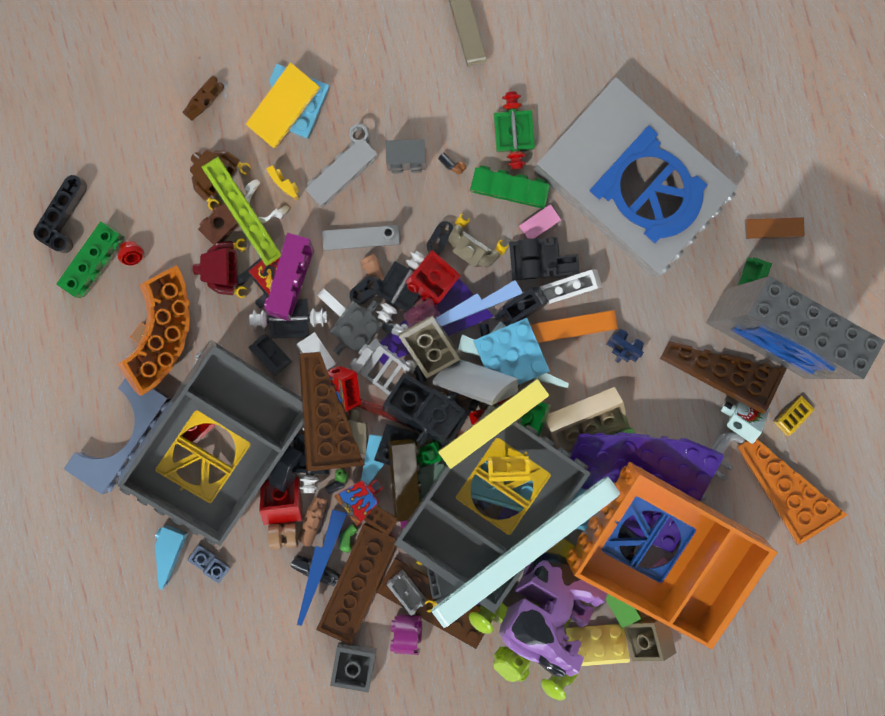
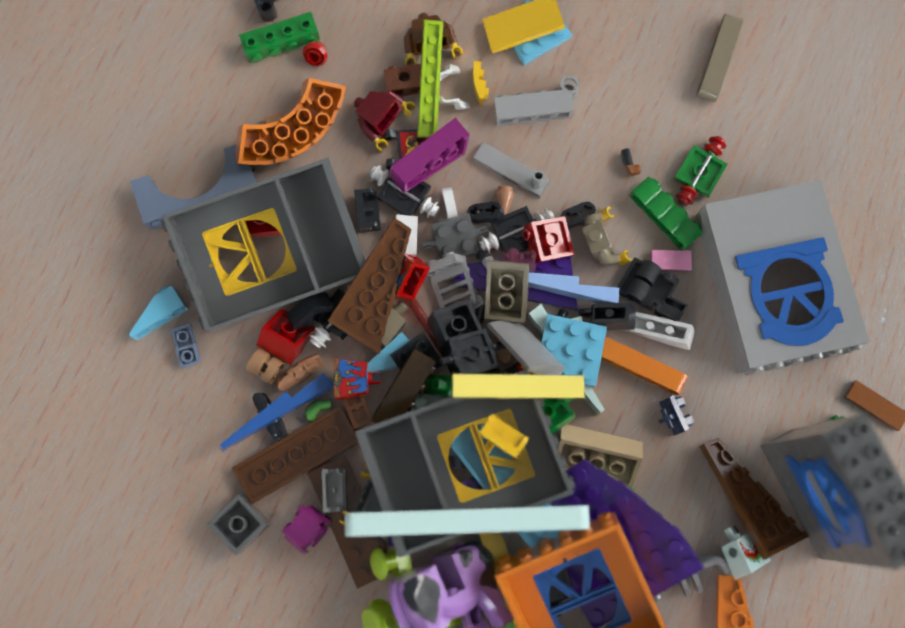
camera: 30 degrees right, 10 degrees down
arm [325,469,348,495] -> none
dark grey brick [386,139,426,174] -> none
yellow slope [773,396,815,436] -> none

